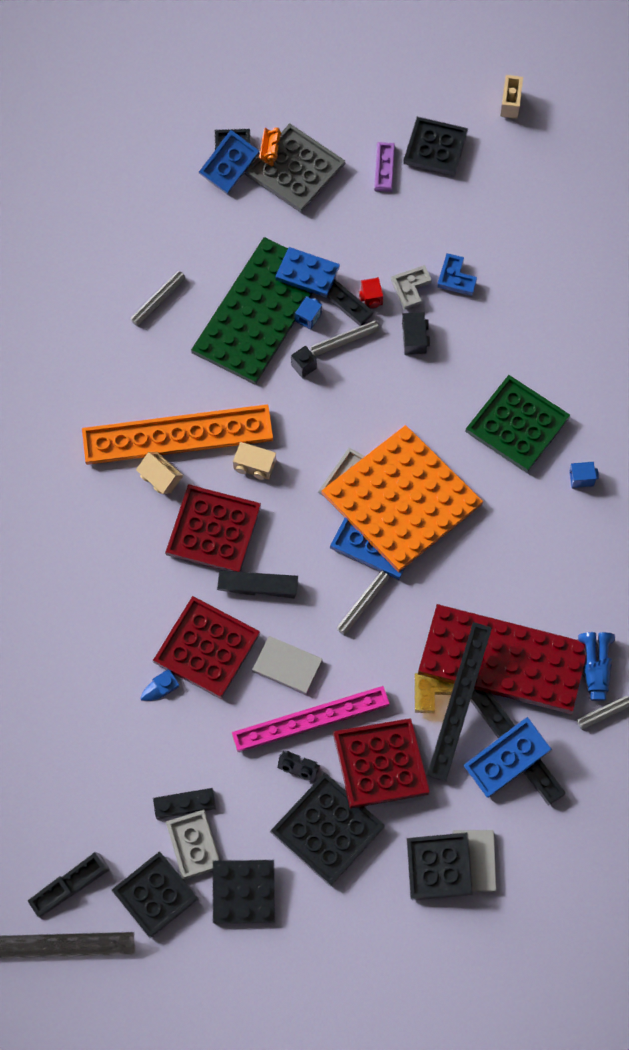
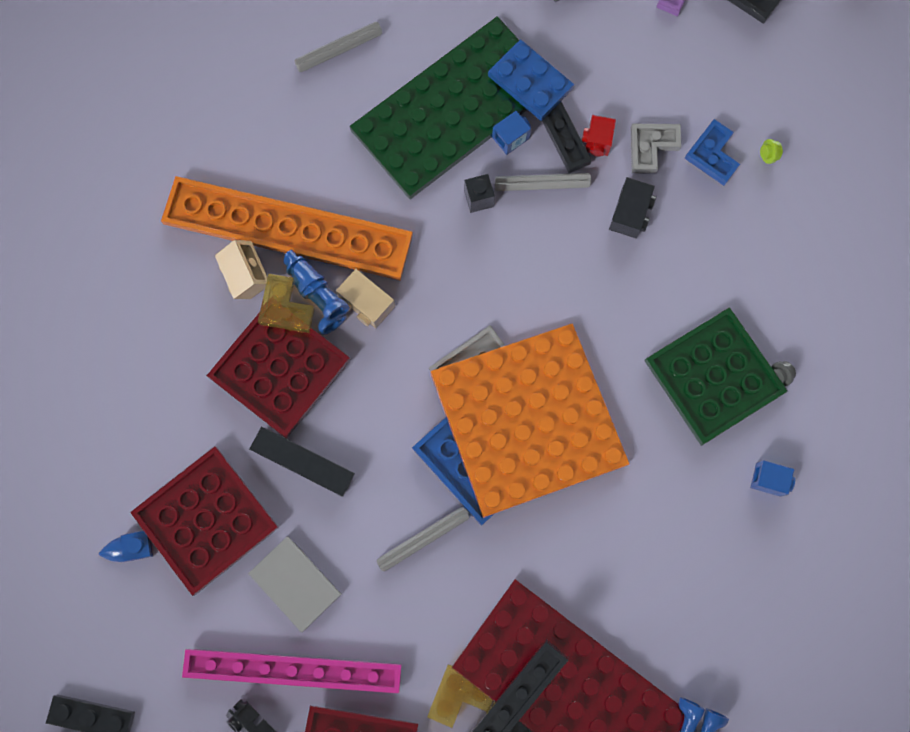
camera: 20 degrees right, 10 degrees up
none -> clear yellow plate [258,274,314,333]
none -> blue piece [283,250,350,335]
none -> lime plate [760,139,783,164]
none -> dark grey plate [771,361,796,386]

